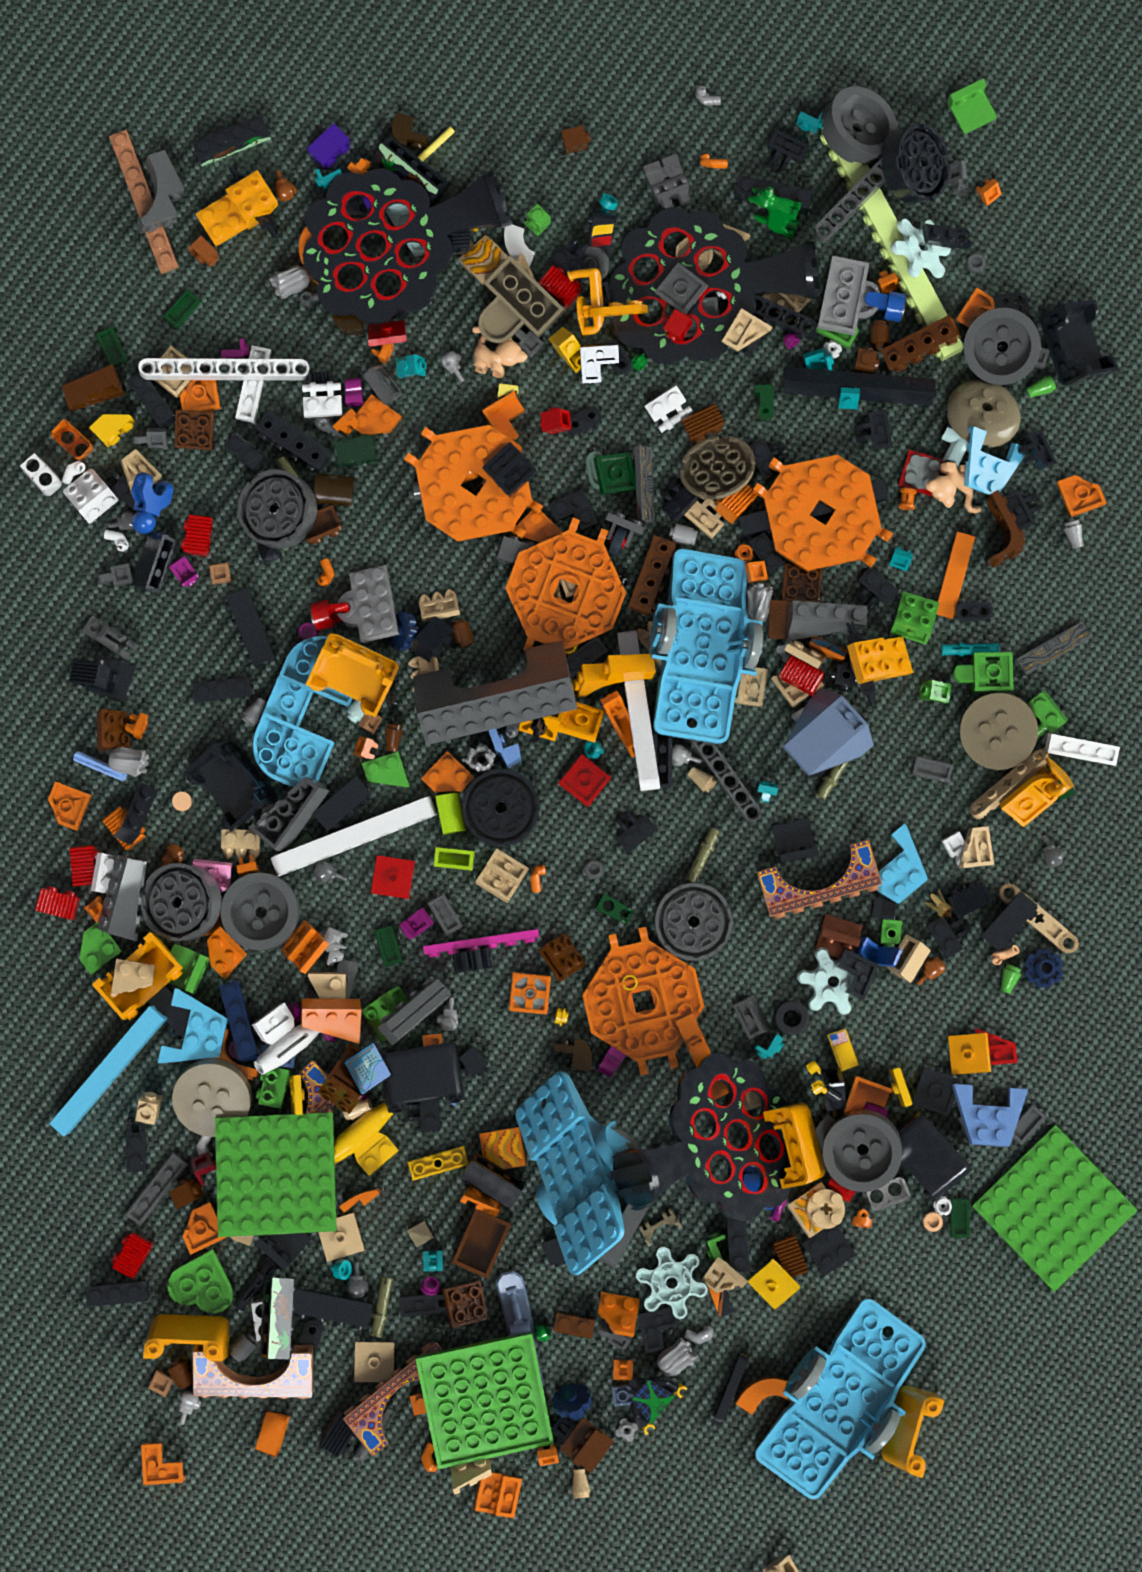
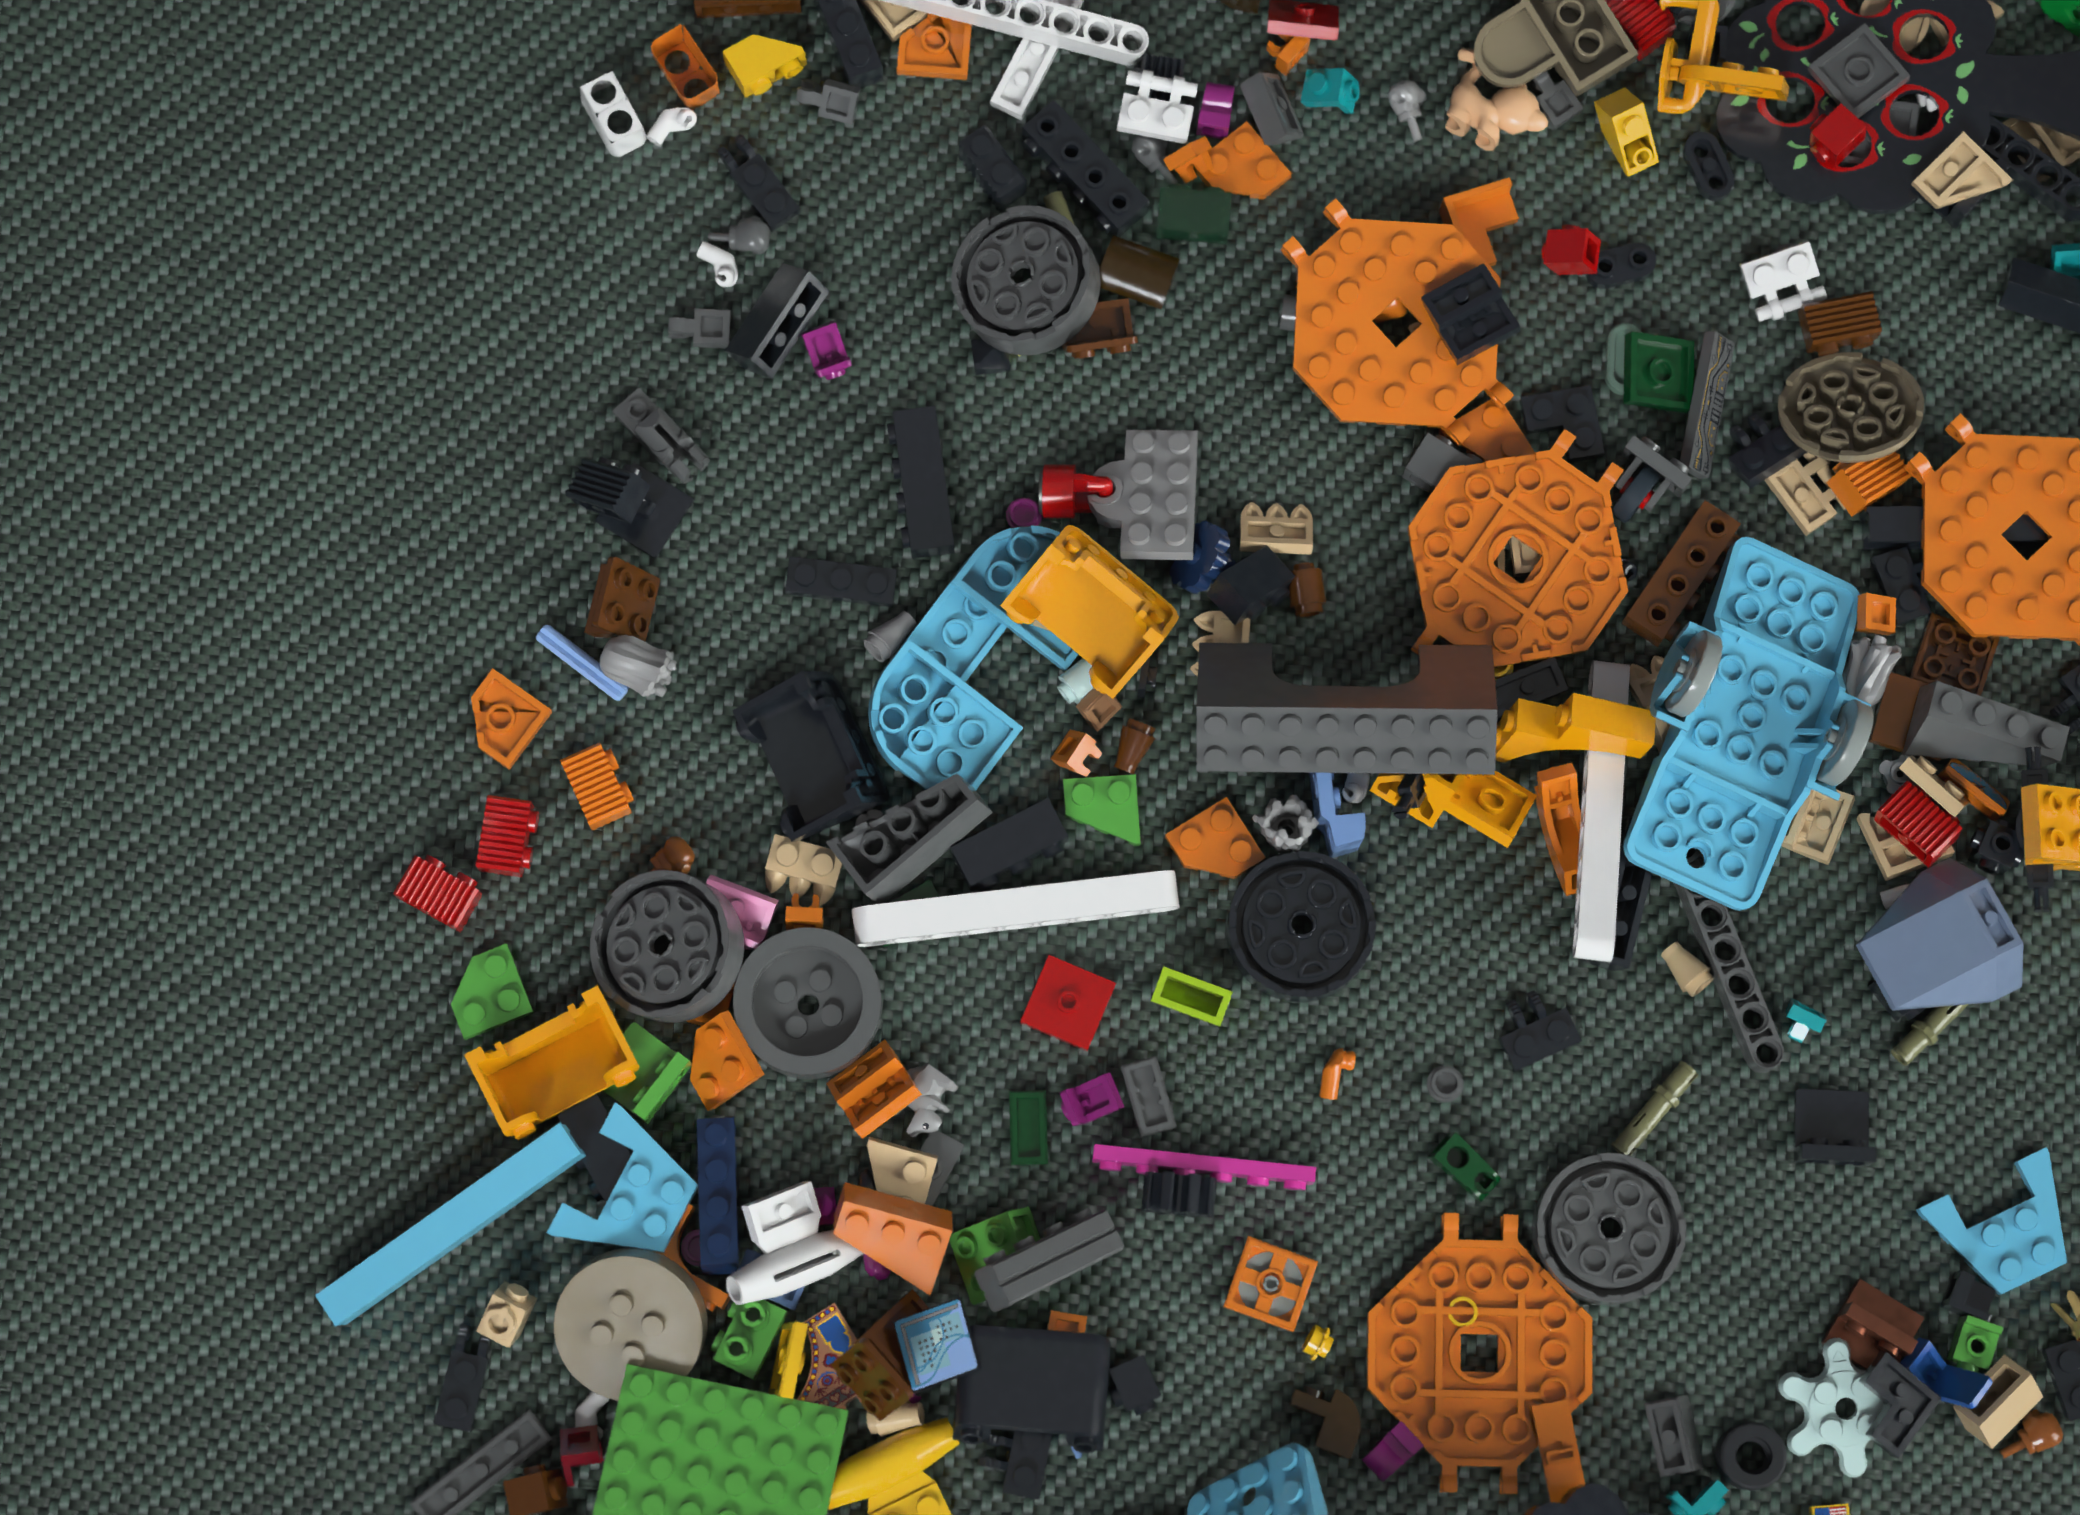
camera: 10 degrees right, 5 degrees down
white bracket [63,468,119,524] -> none
orange tile [85,896,104,923] -> none
white plate [91,853,117,894] -> none
dark grey wedge [97,854,147,941] -> none
tan wing [110,959,155,997] -> none
black brick [114,782,158,845] -> none
tan wing [121,449,162,494] -> none
orange tile [125,713,148,740] -> none
blue piece [131,472,173,534] -> none
light nougat tile [172,792,192,811] -> none
reddish brown tile [174,409,214,450] -> none
red brick [181,514,214,557] -> none
medium nougat tile [209,562,231,585] -> none
dark grey piece [314,861,347,883] -> none
orange arm [317,558,335,587] -> none
lime brick [435,793,466,835] -> none
light grey piece [436,997,458,1031] -> none
tan slope [475,848,529,904] -> none
light yellow slope [498,383,519,400] -> none
reddish brown bracket [538,933,586,982] -> none
red plate [558,754,612,807] -> none
plate [580,343,619,383] -> none
teal tile [584,740,604,759] -> none
green plate [631,354,648,372] -> none
light grey brick [669,524,698,546] -> none
light grey piece [672,744,702,766] -> none
orange plate [735,544,754,563] -> none
black hinge [749,439,789,482] -> none
dark green leg [753,384,774,422] -> none
arch [757,840,882,920] -> none
magenta hinge [783,332,800,349] -> none

